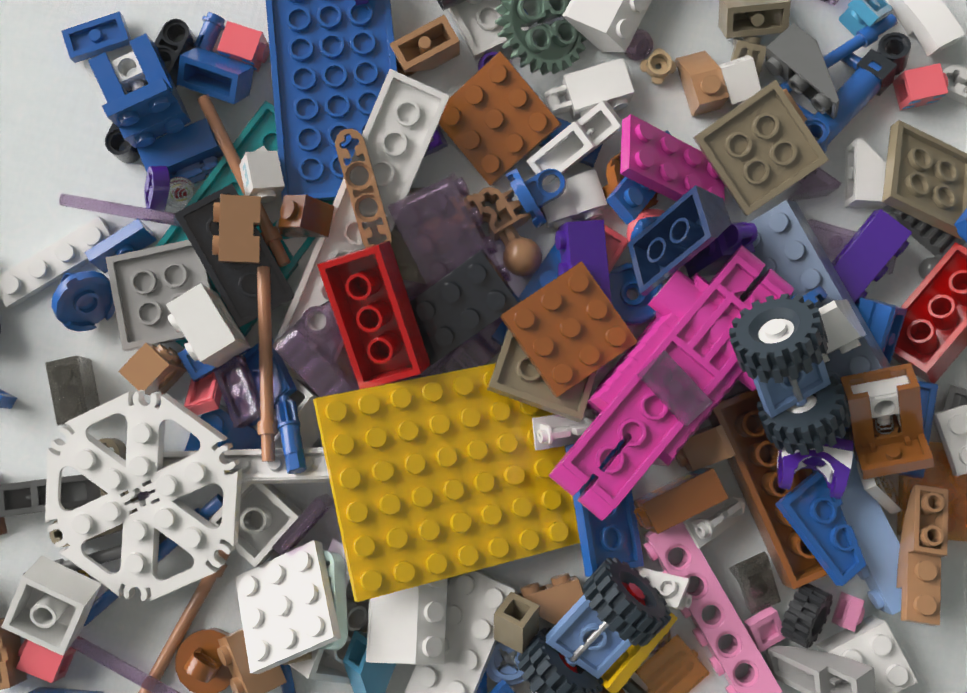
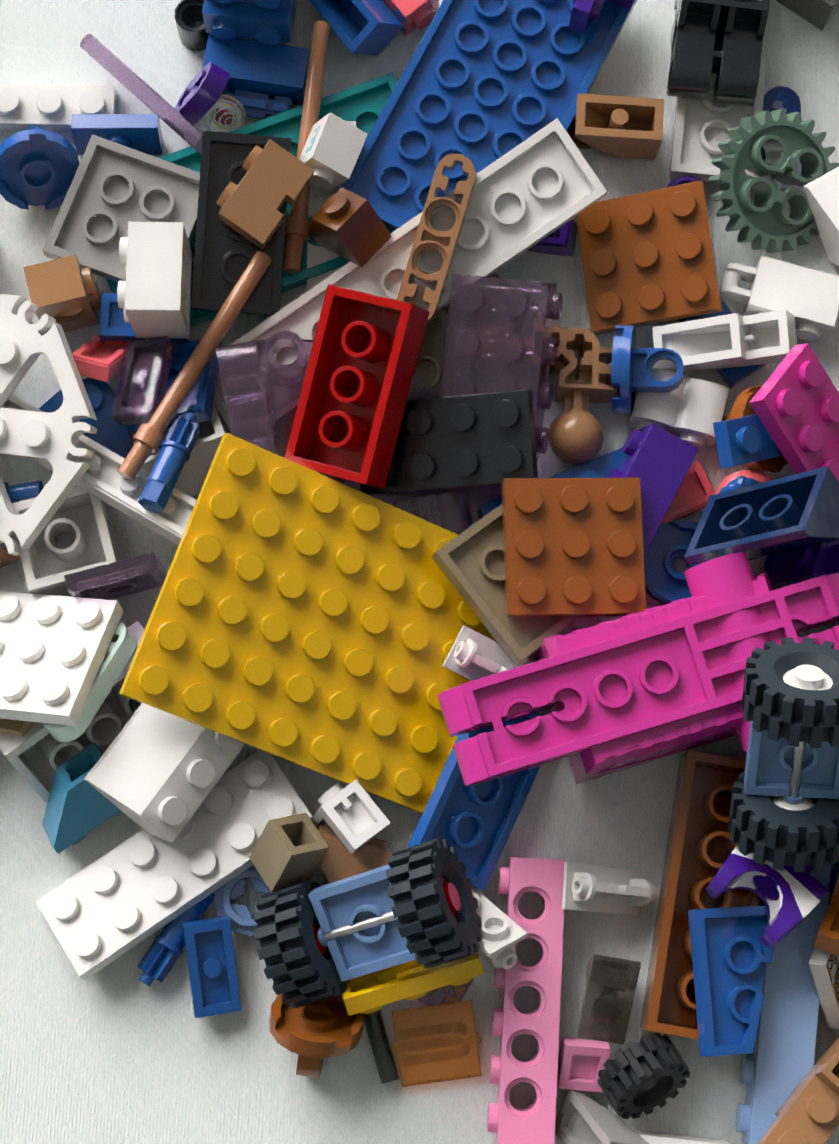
camera: 30 degrees right, 5 degrees down
dark orange brick [633,468,729,534] -> none
clear purple plate [637,350,713,426] -> none
medium nougat slope [676,425,736,471] -> none
bright pink plate [831,592,865,632] -> none
none -> white bracket [314,780,391,854]

